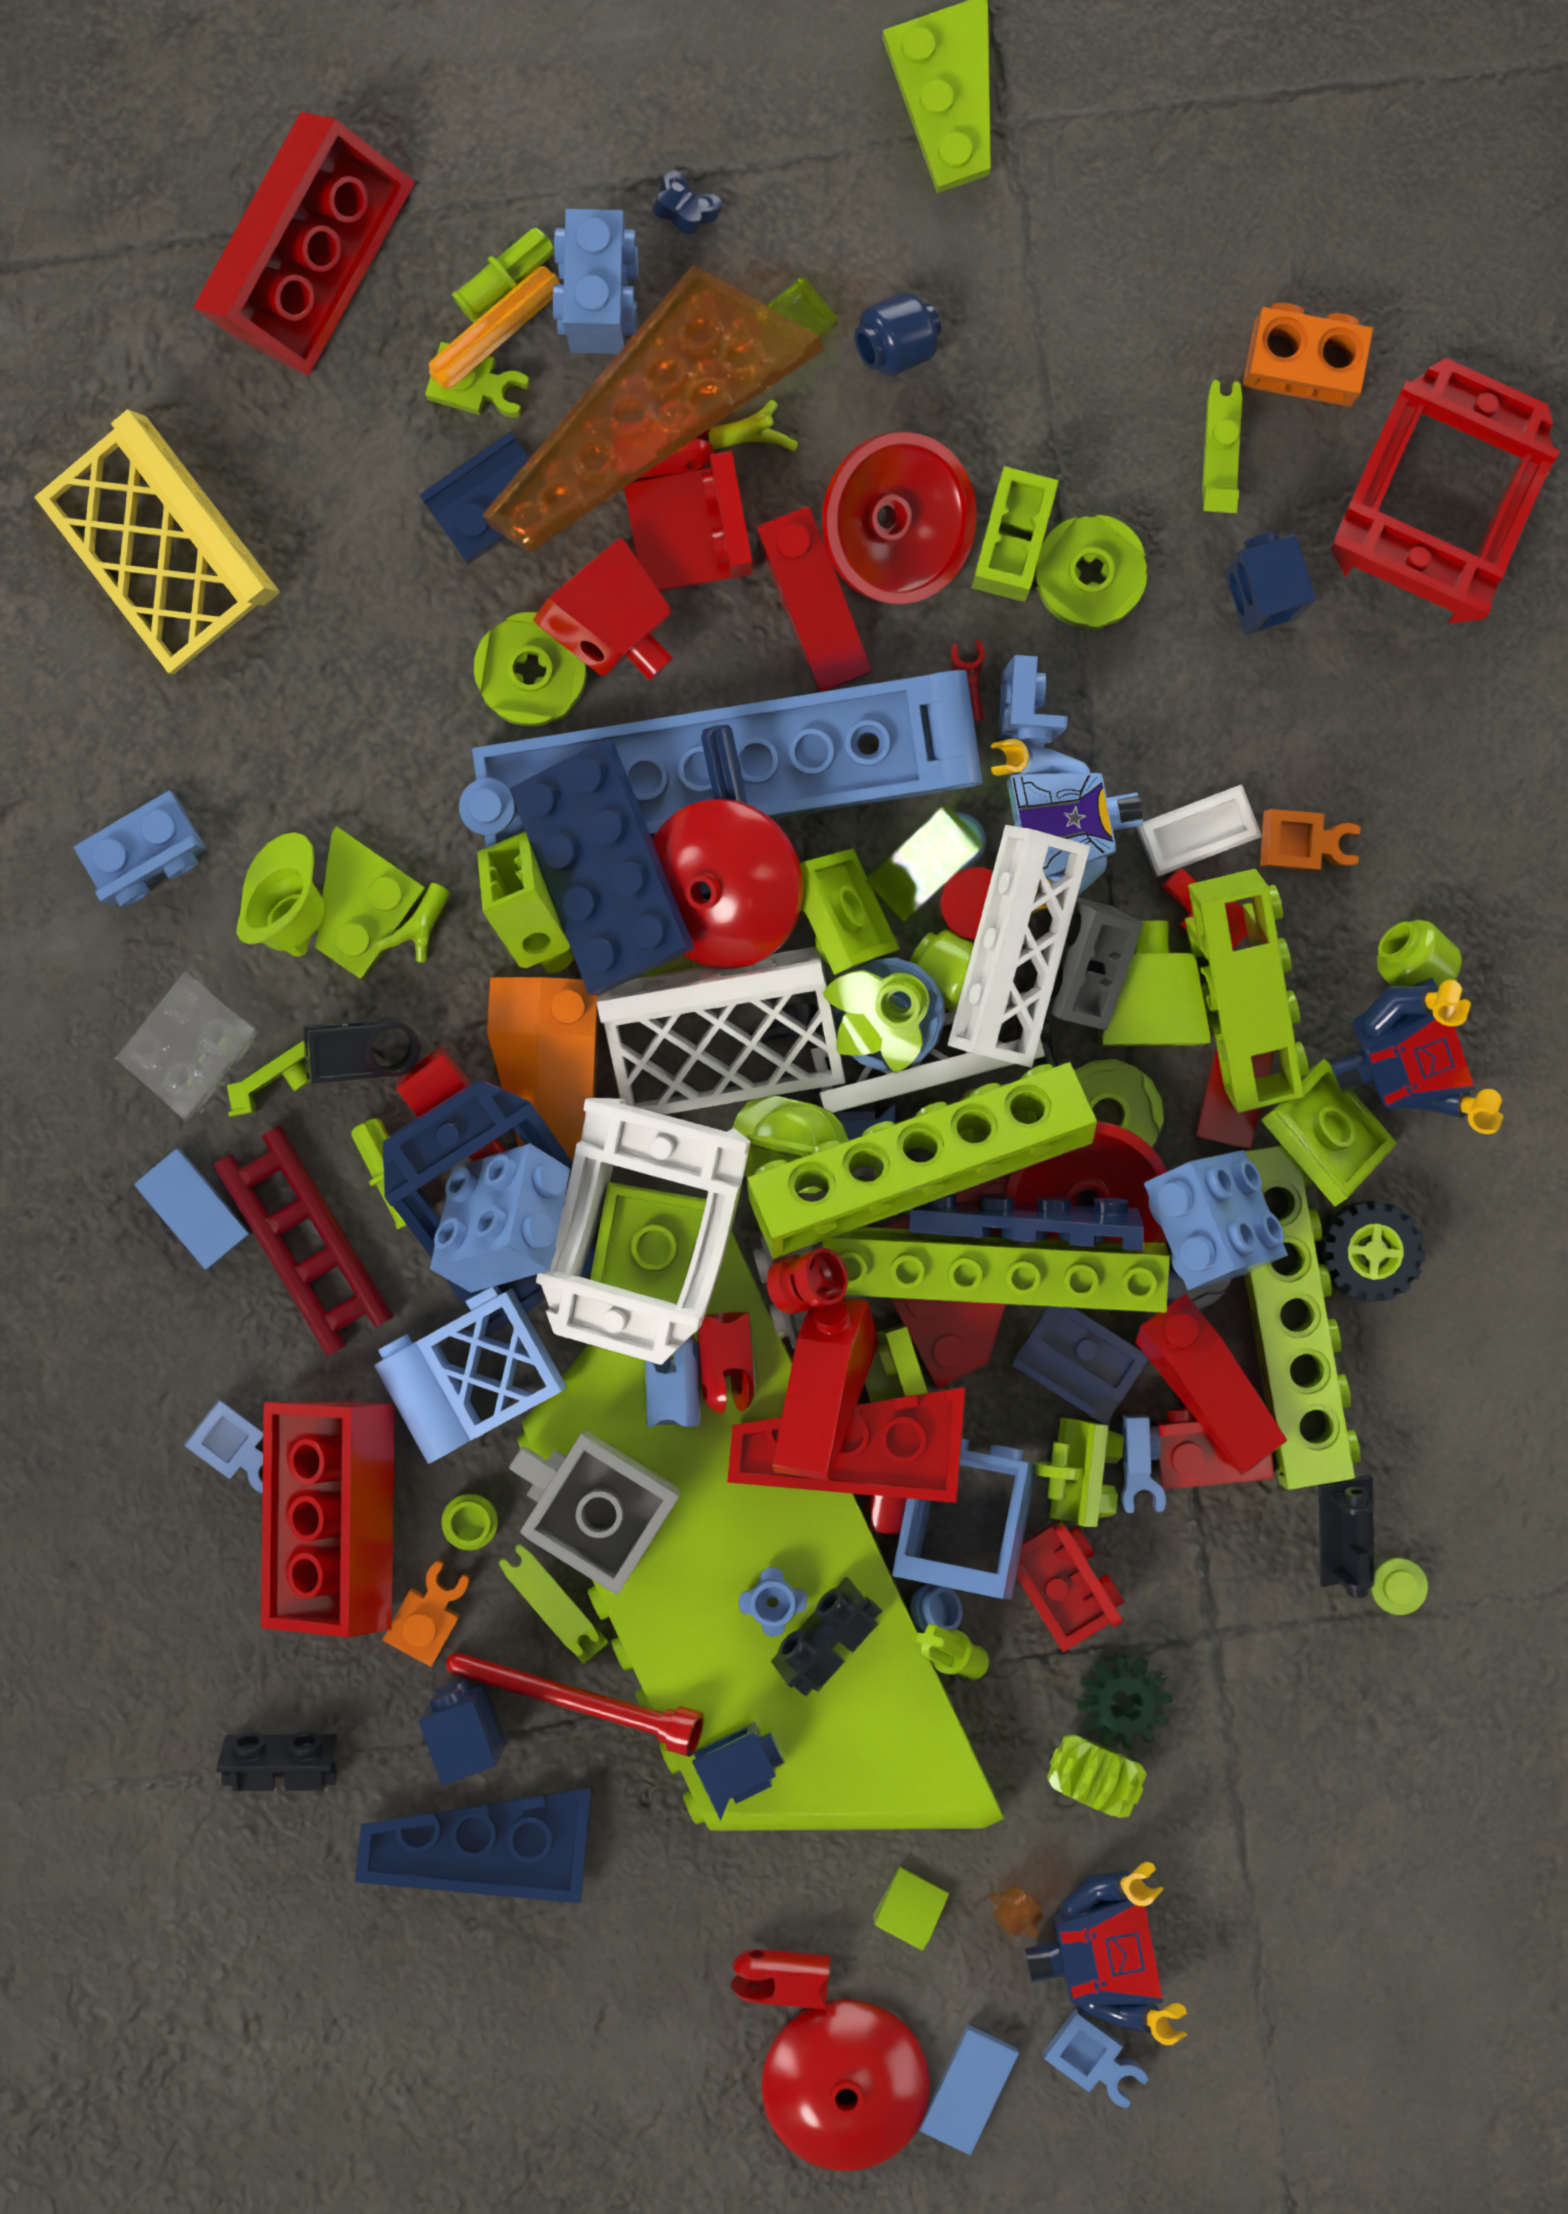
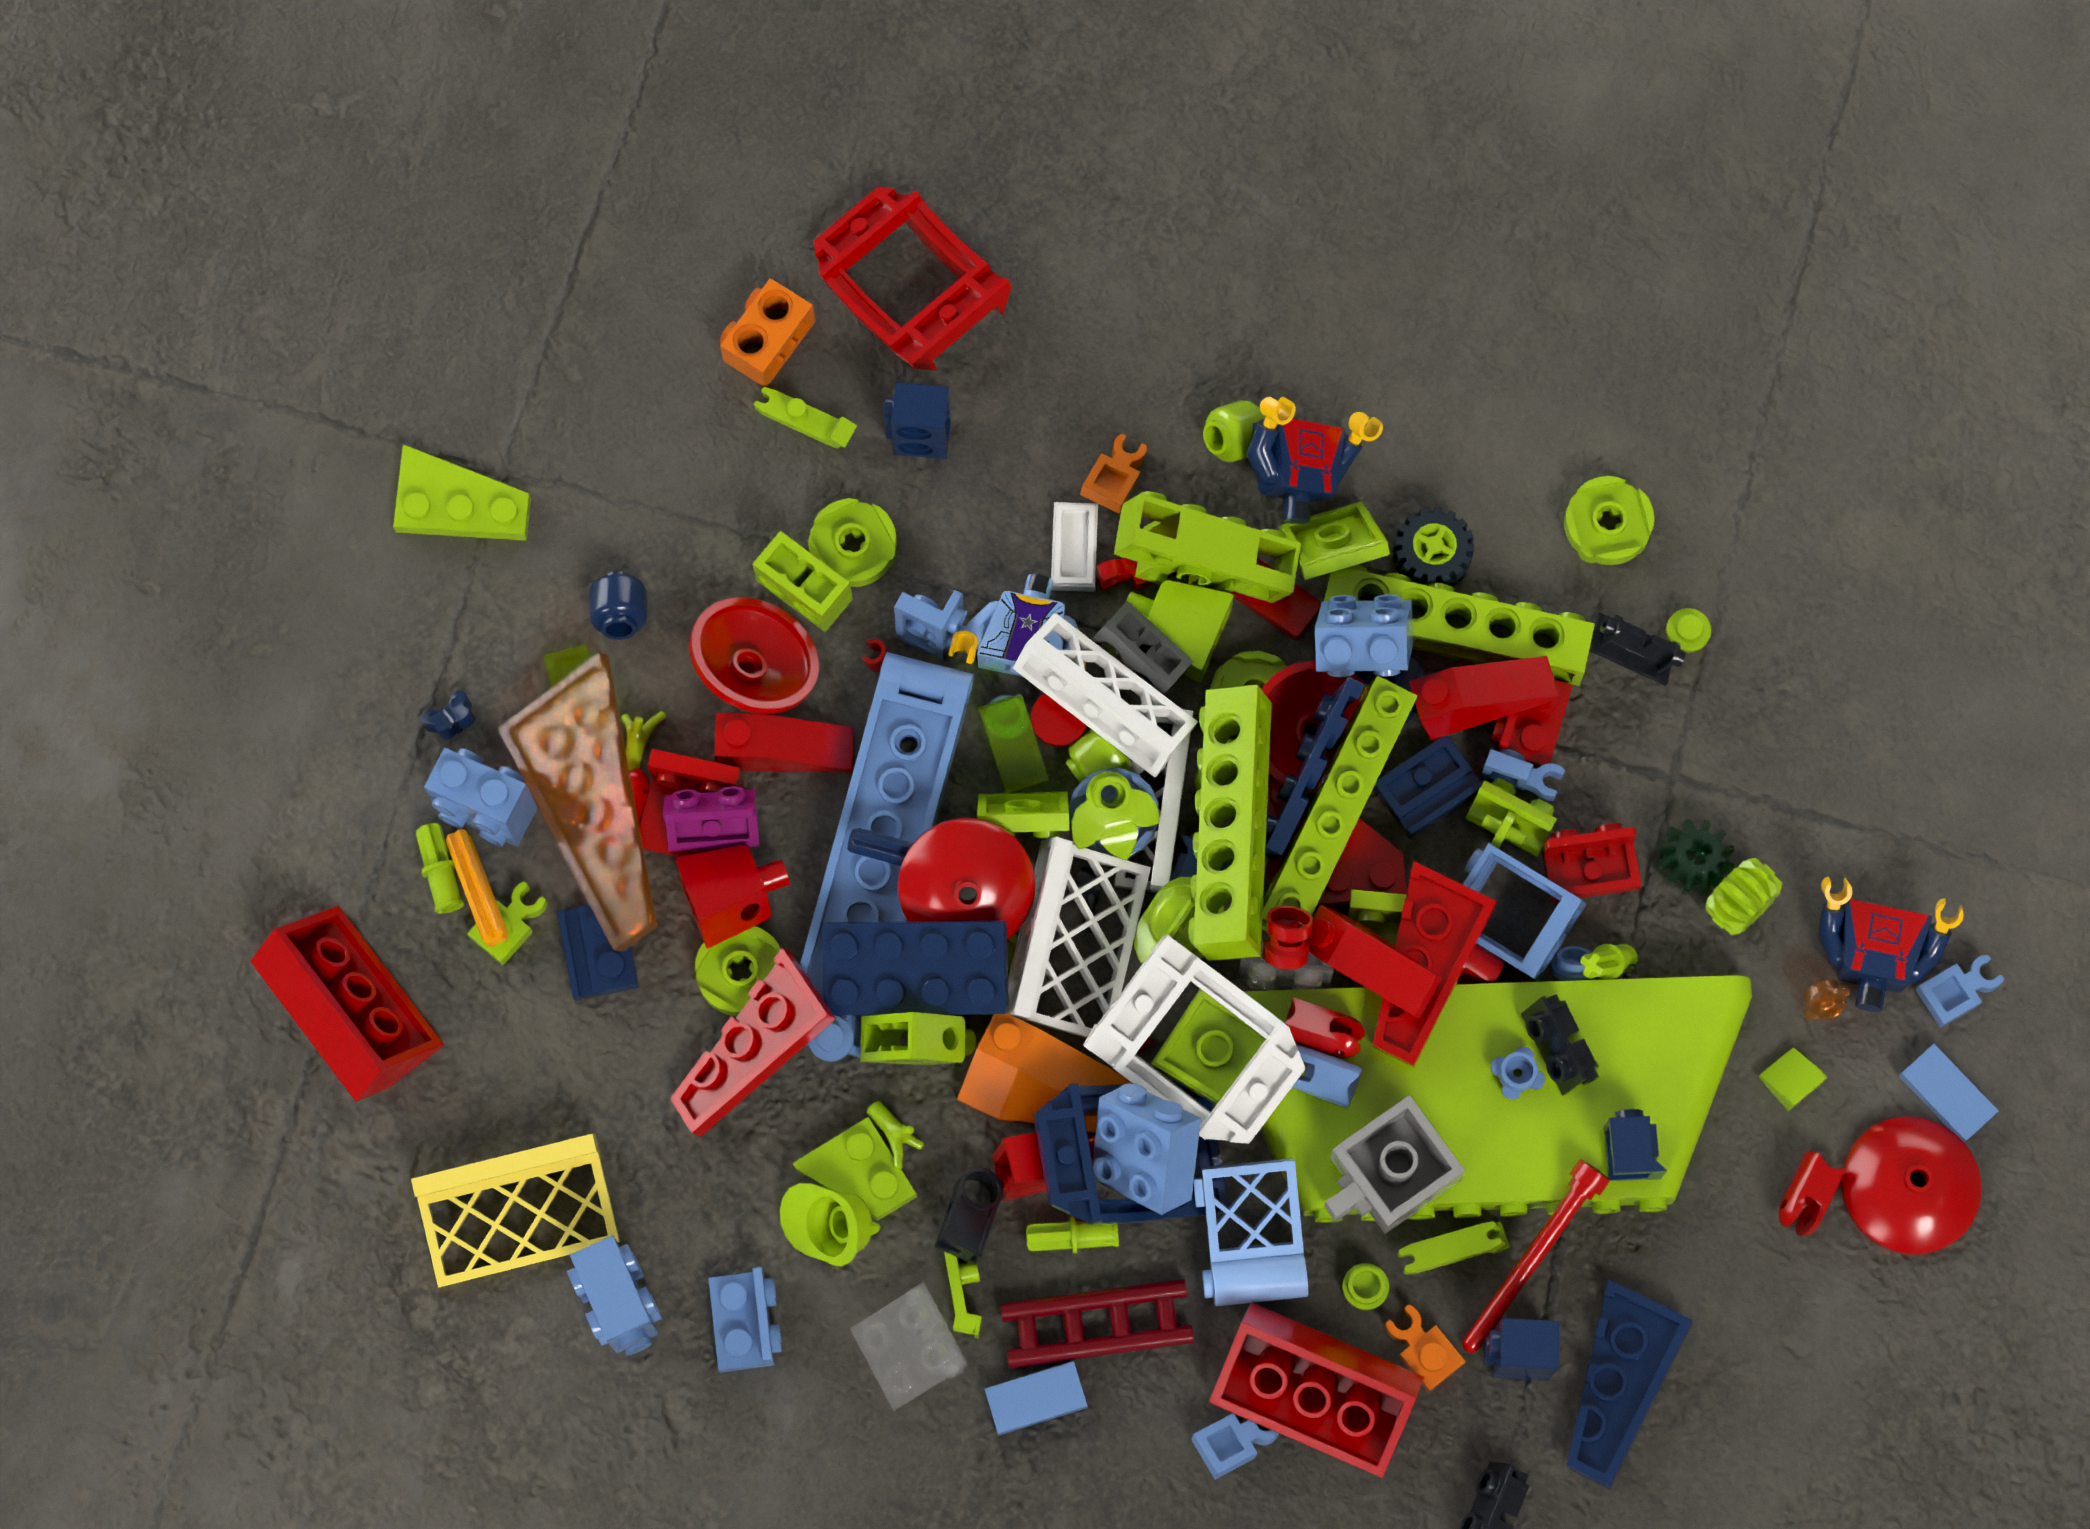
camera: 65 degrees left, 15 degrees down
none -> medium blue brick [567,1235,662,1355]
none -> magenta bracket [663,786,760,852]
none -> wing [670,947,836,1137]
none -> lime plate [1564,476,1655,565]

